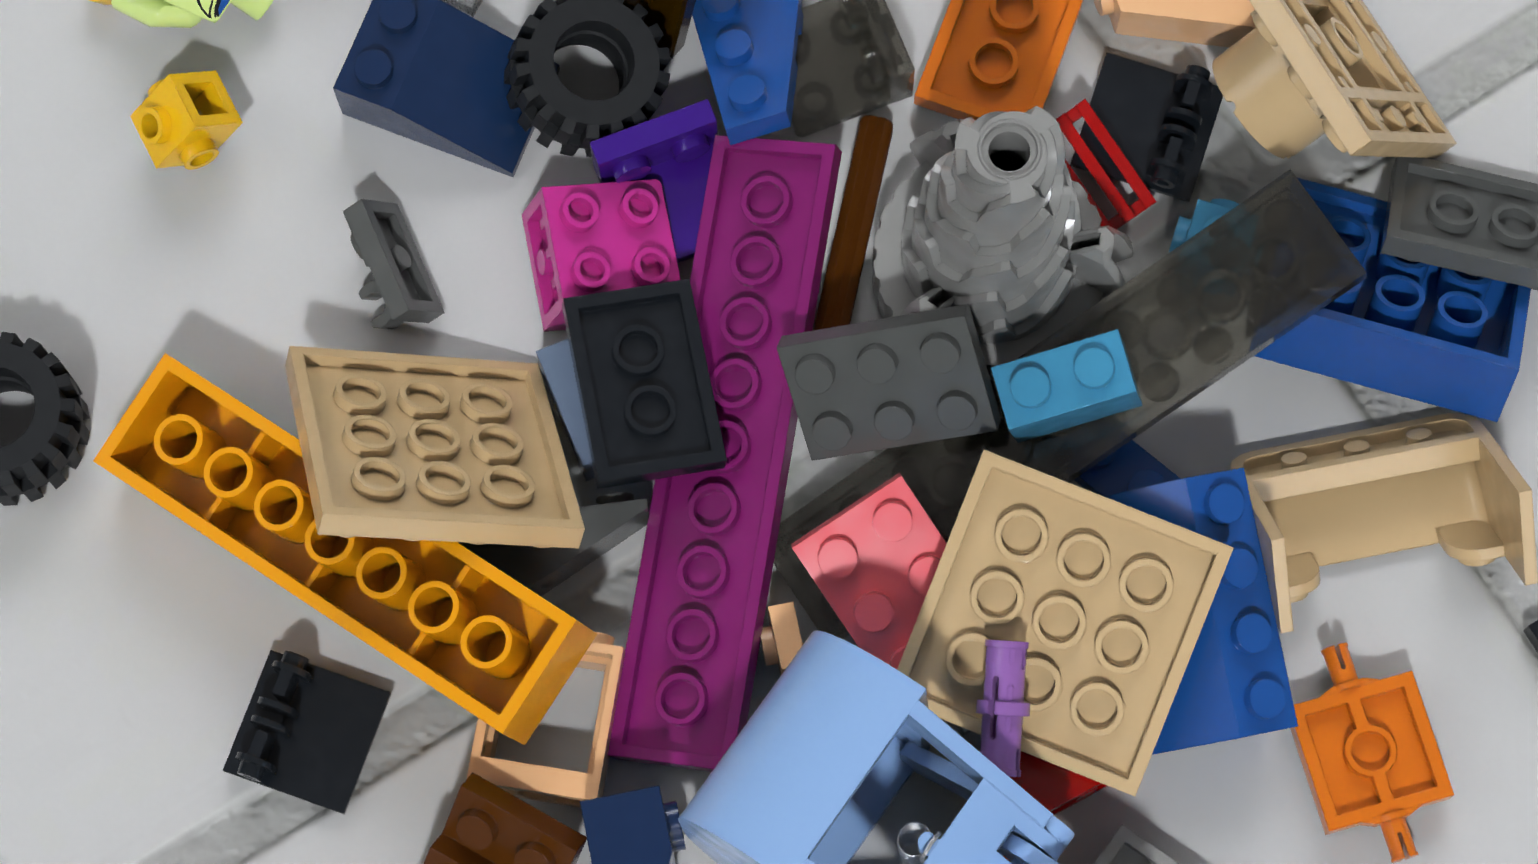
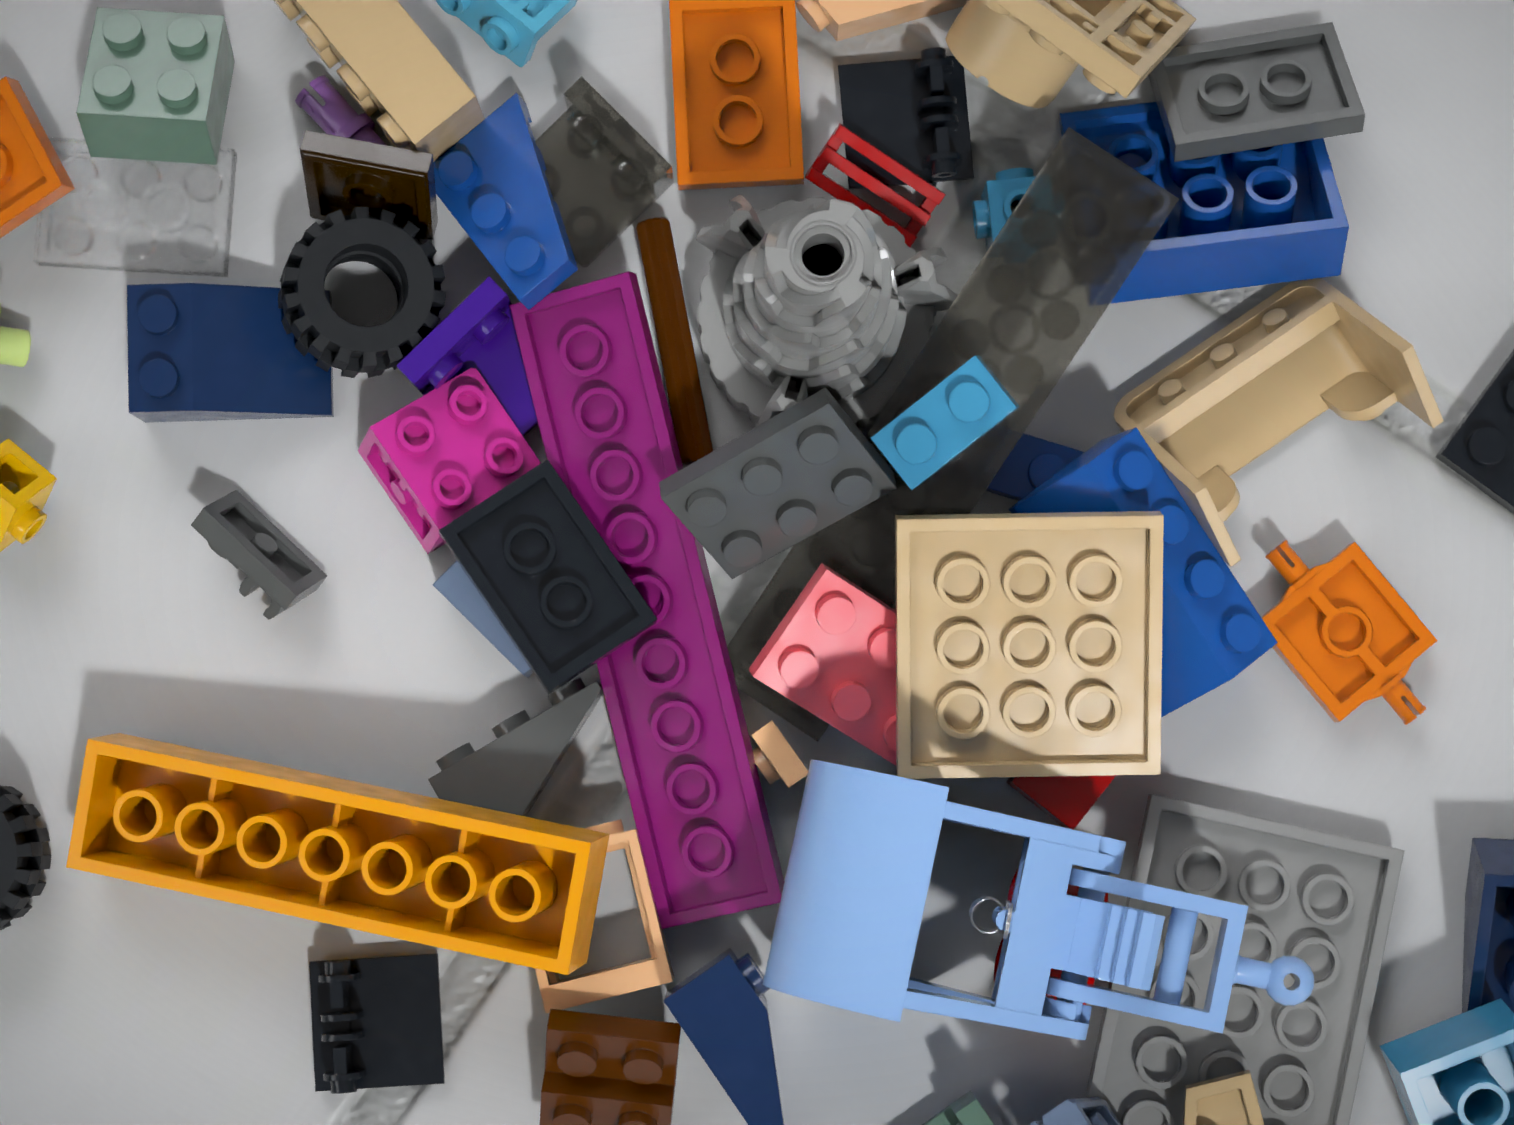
camera: 25 degrees left, 10 degrees up
tan plate [285,346,585,549] -> none
medium lavender pin [976,639,1030,777] -> none

